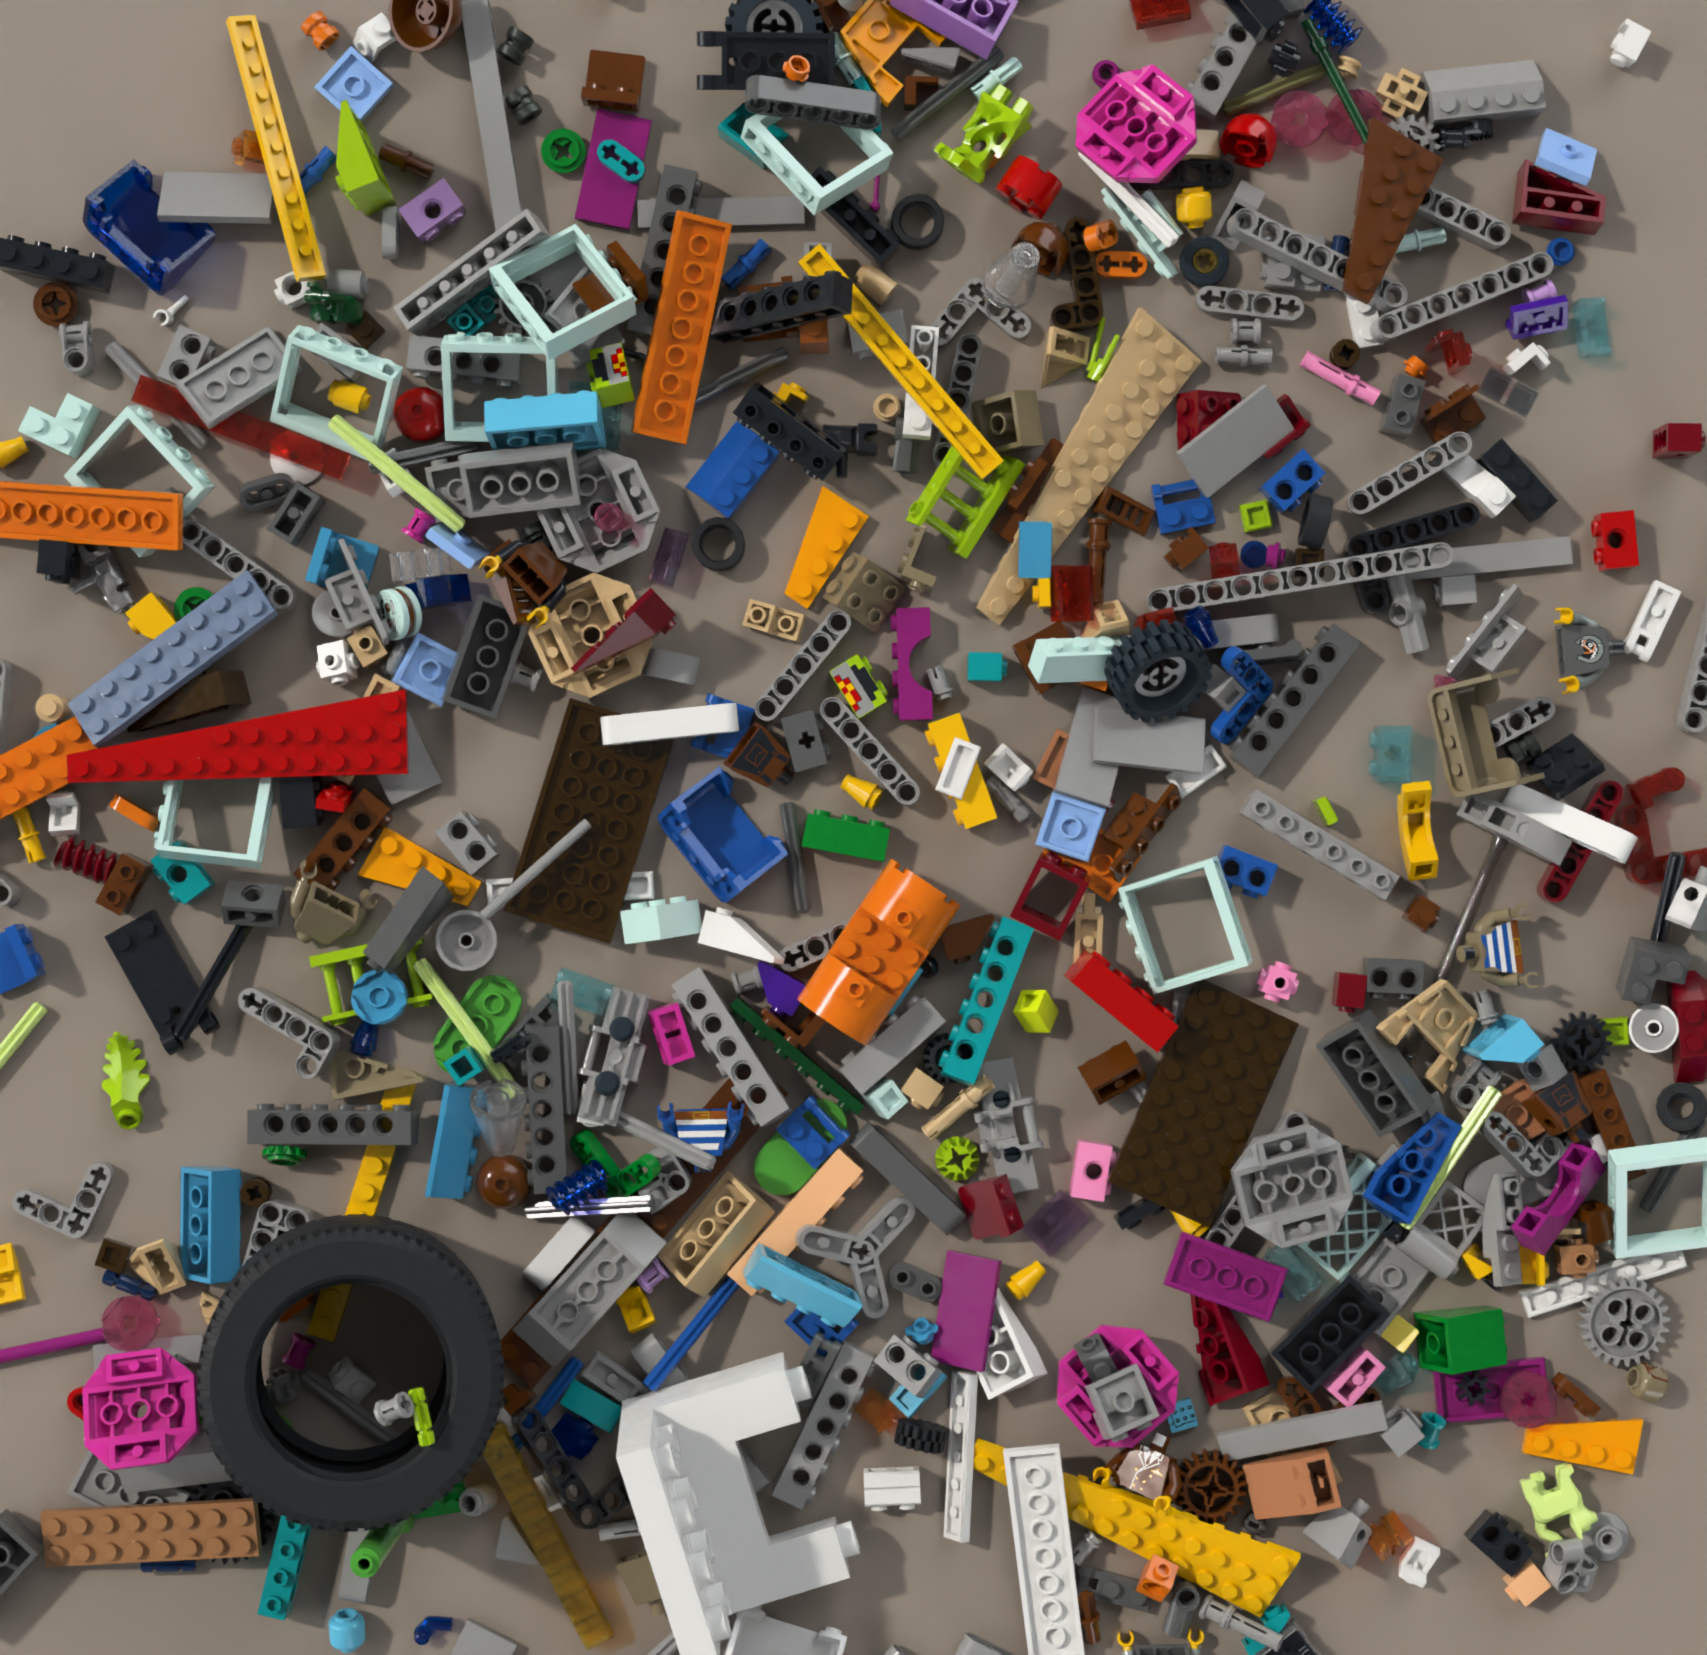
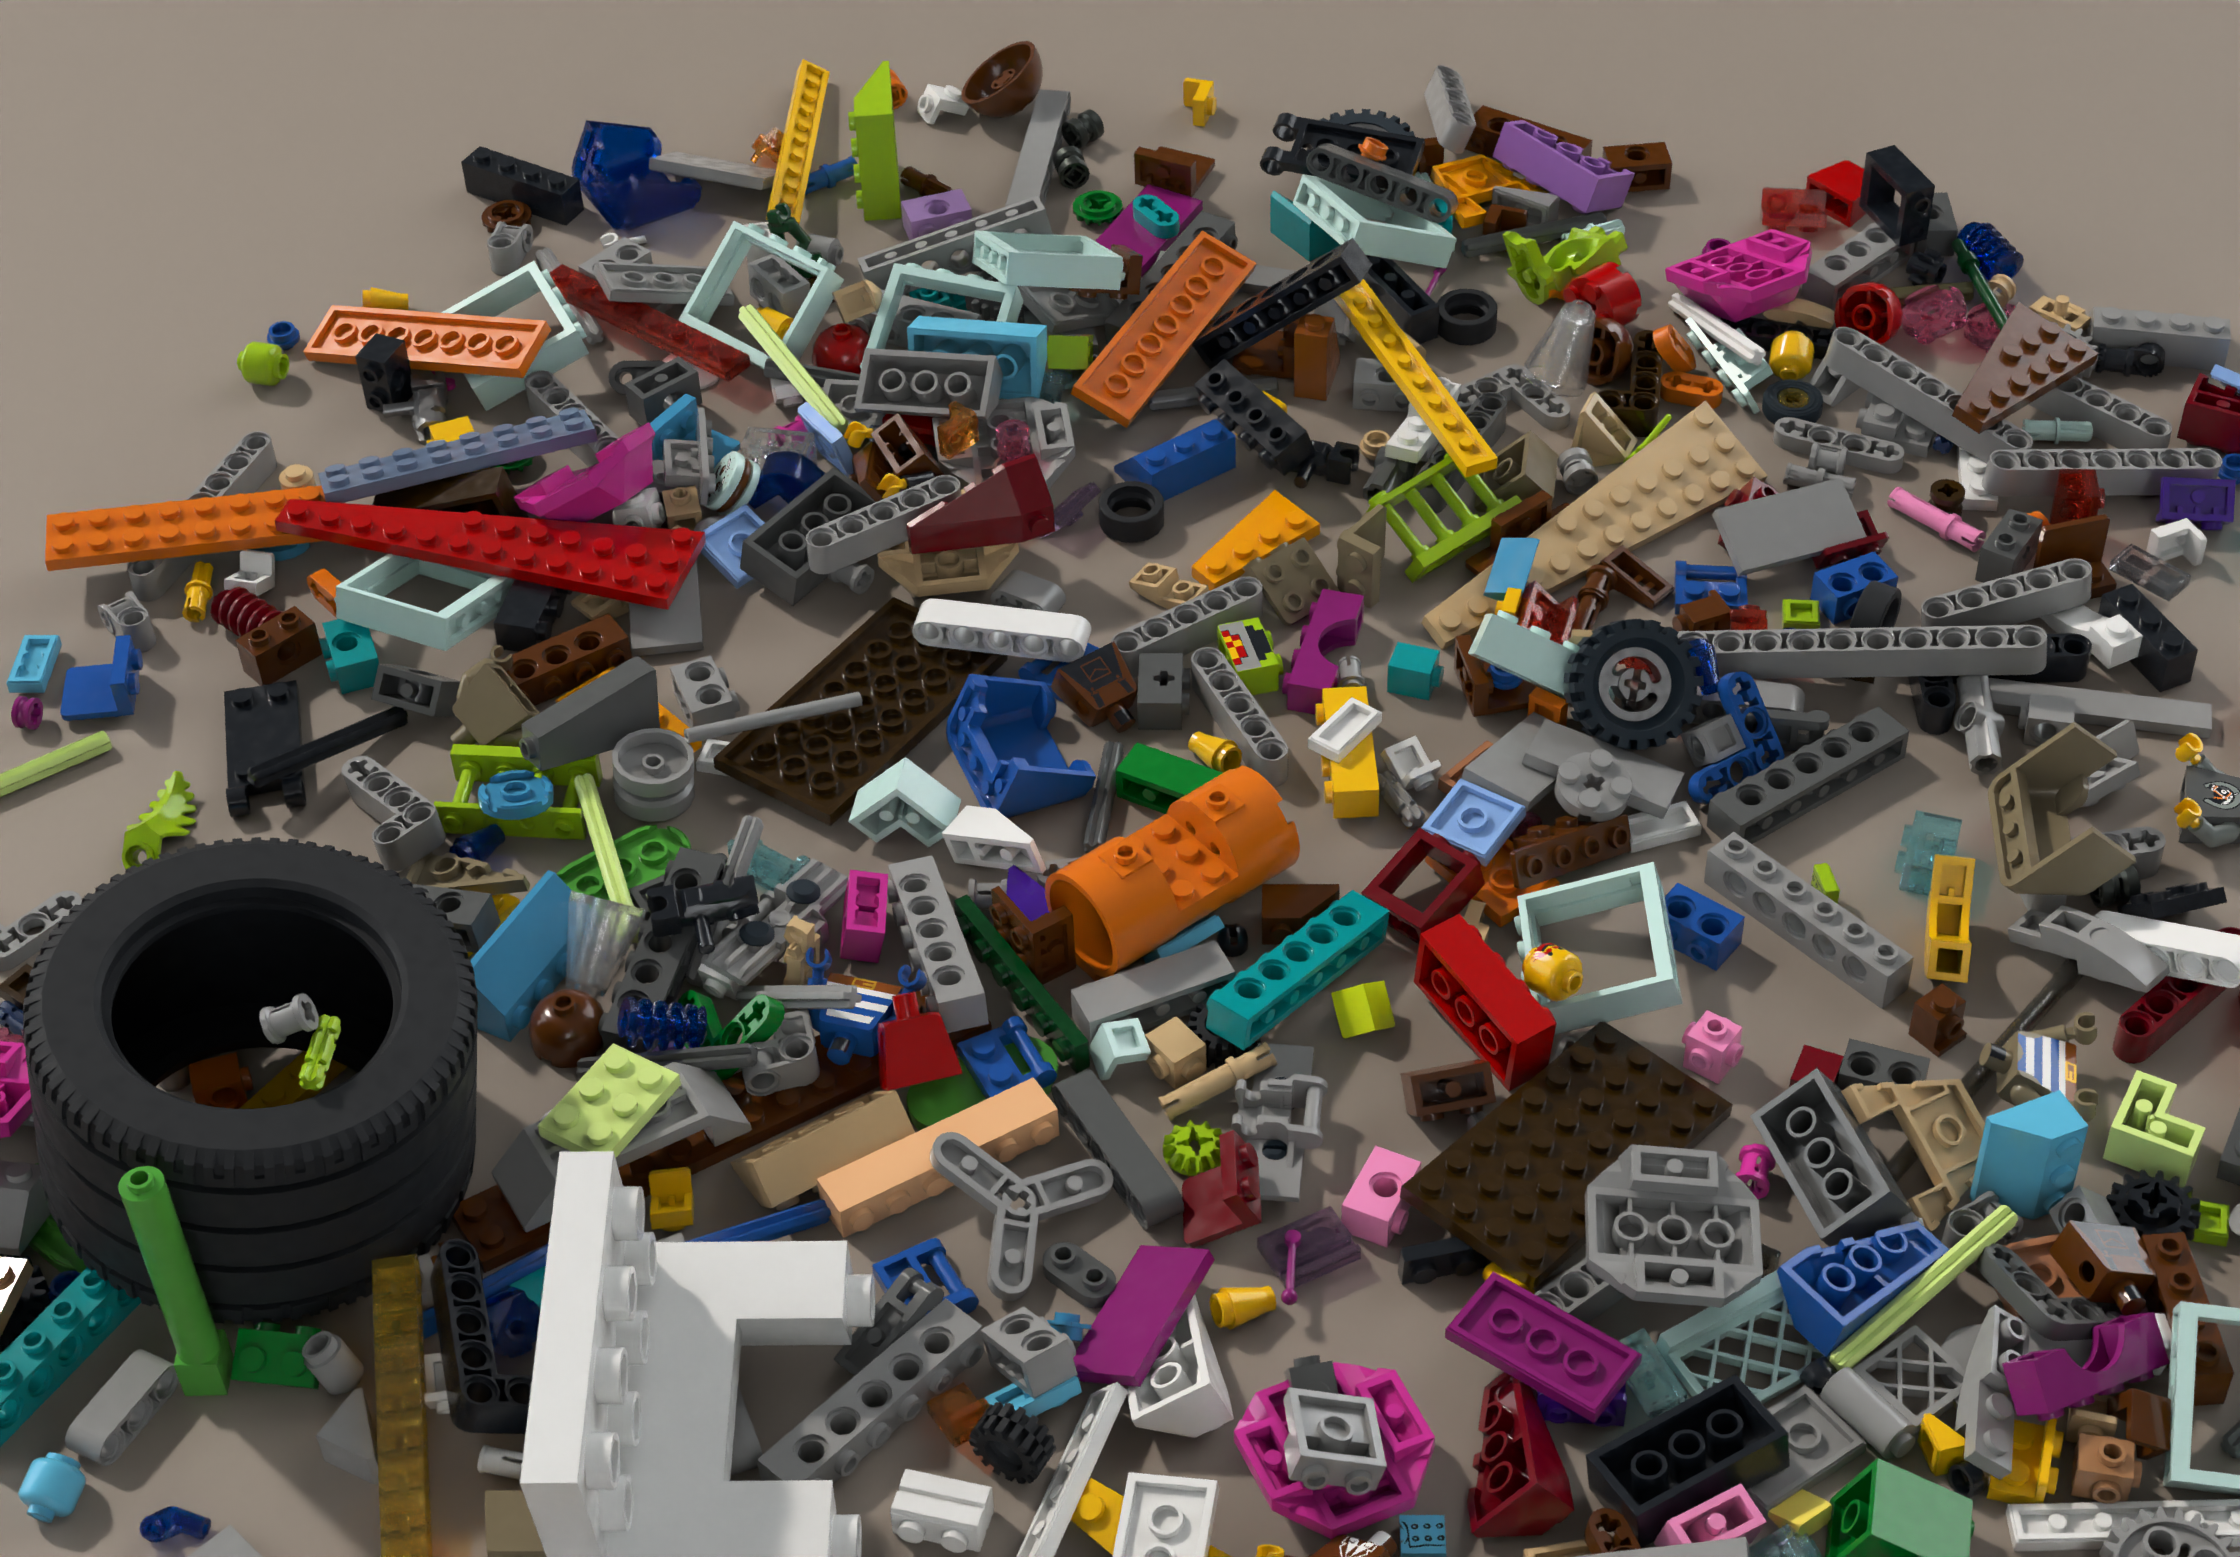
camera: 15 degrees right, 45 degrees down
light aqua brick [18,393,101,459] -> none
light blue plate [314,46,394,122] -> none
red plate [316,781,356,813] -> none
light grey beam [382,206,400,259] -> none
teal brick [443,1046,486,1087] -> none
black axle [490,1030,531,1064] -> none
lavender bush [636,1257,671,1294] -> none
medium azure slope [743,1242,863,1328] -> none
none -> dark pink piece [513,422,656,522]
none -> yellowish green plate [538,1043,681,1158]
none -> black piece [646,874,760,954]
none -> tan hinge [783,915,820,1010]
none -> light grey beam [806,475,961,574]
none -> tan plate [832,280,882,323]
none -> red torso [878,992,963,1091]
none -> clear orange bracket [937,401,979,460]
none -> magenta hinge [1281,1230,1301,1305]
none -> yellow head [1522,943,1583,1002]
none -> light grey plate [1555,749,1633,822]
none -> light grey wheel [1557,447,1598,495]
none -> dark pink bush [1735,1143,1776,1199]
none -> yellowish green brick [2103,1070,2206,1188]

